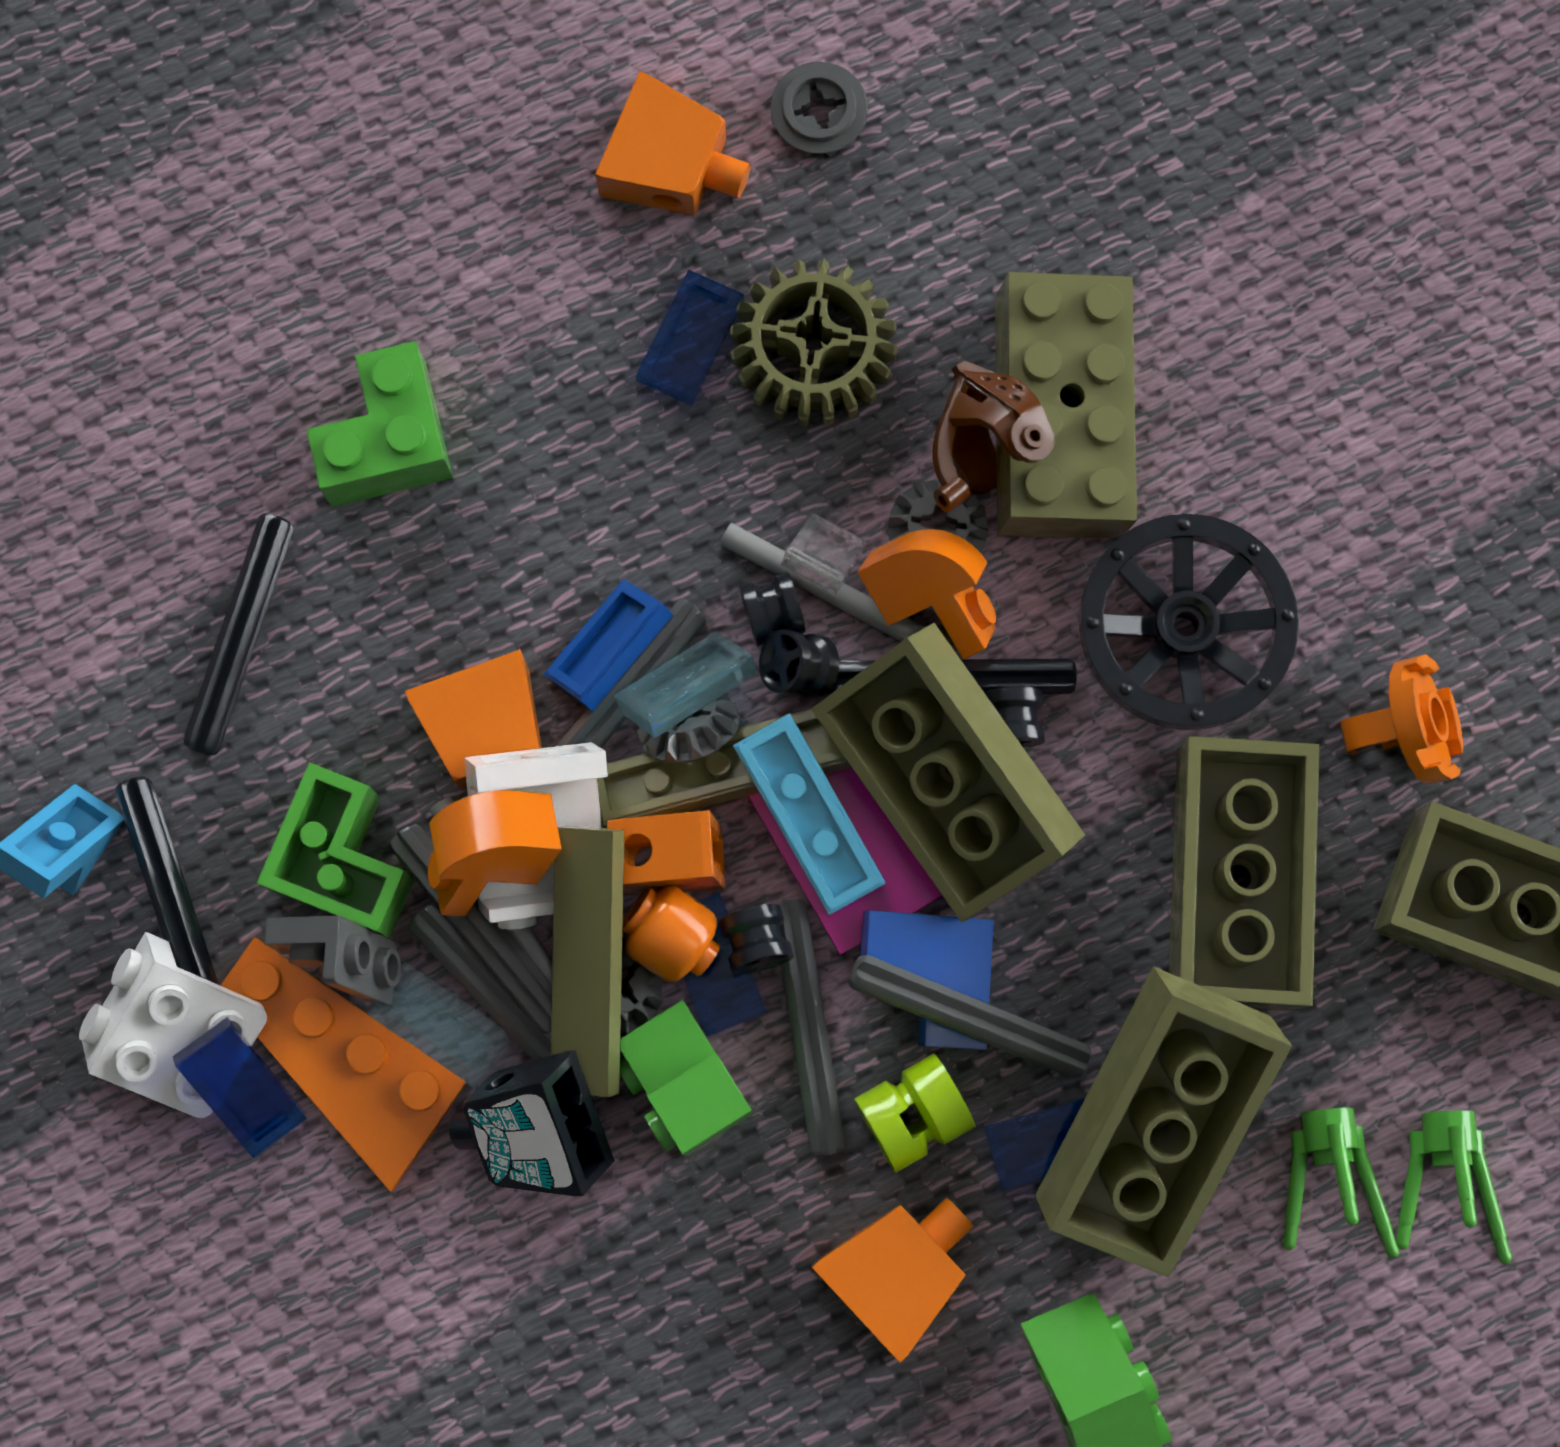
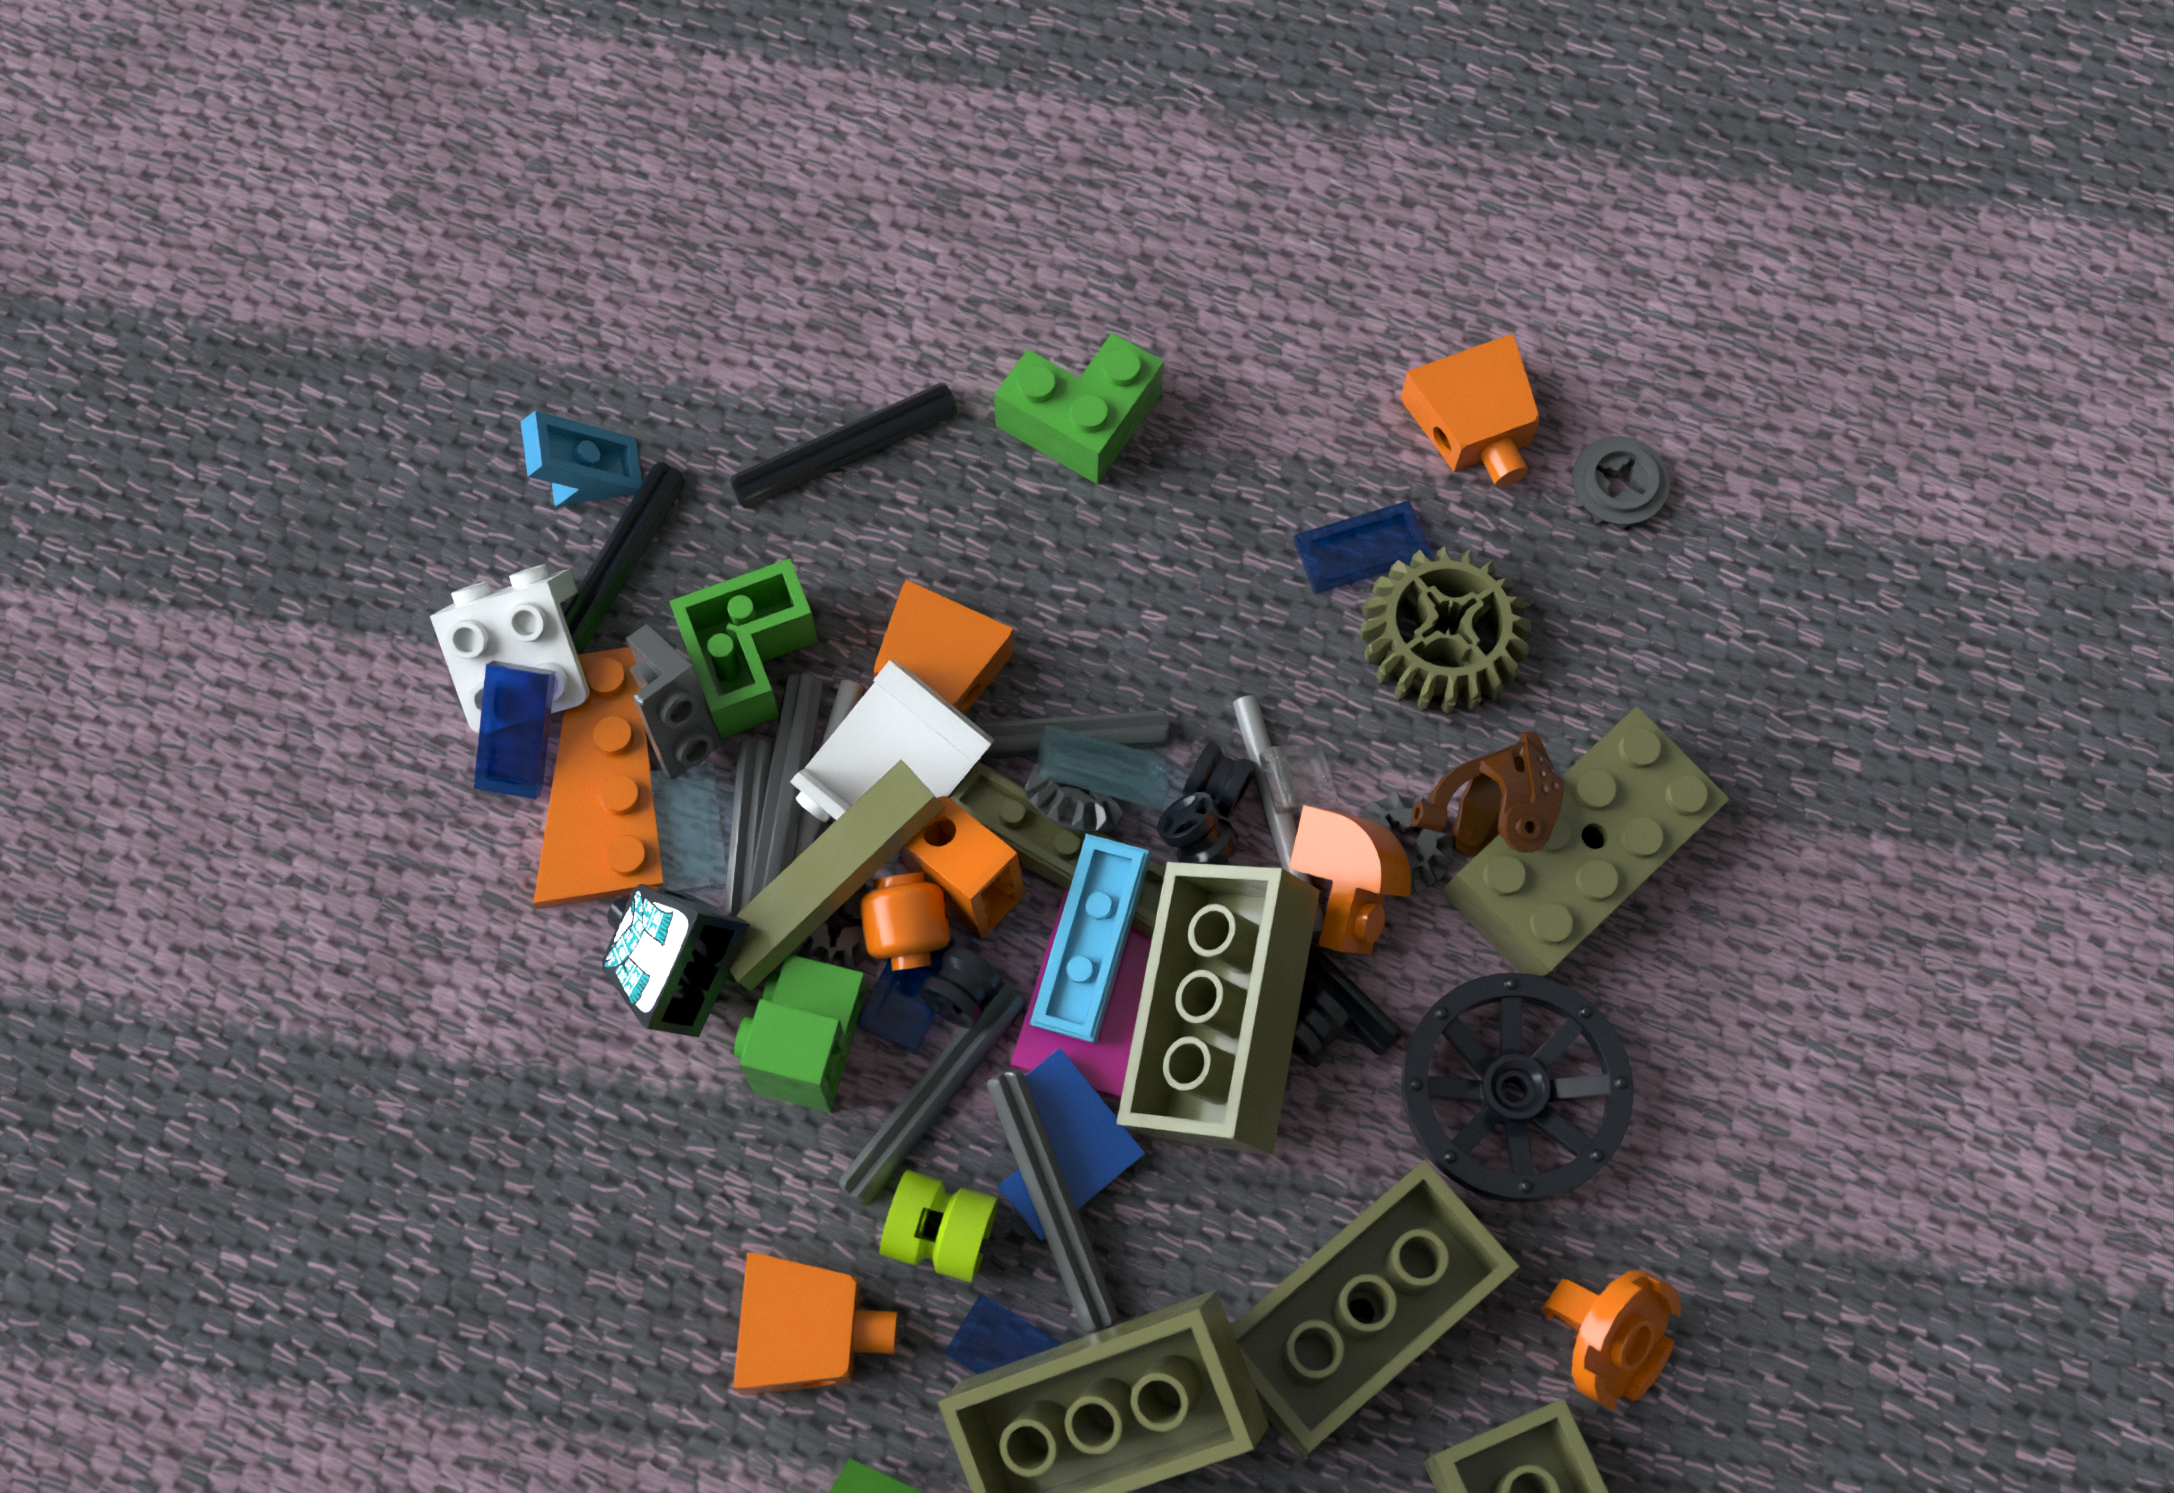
camera: 45 degrees right, 10 degrees down
orange brick [428,790,562,917] -> none
blue tile [543,579,673,712] -> none

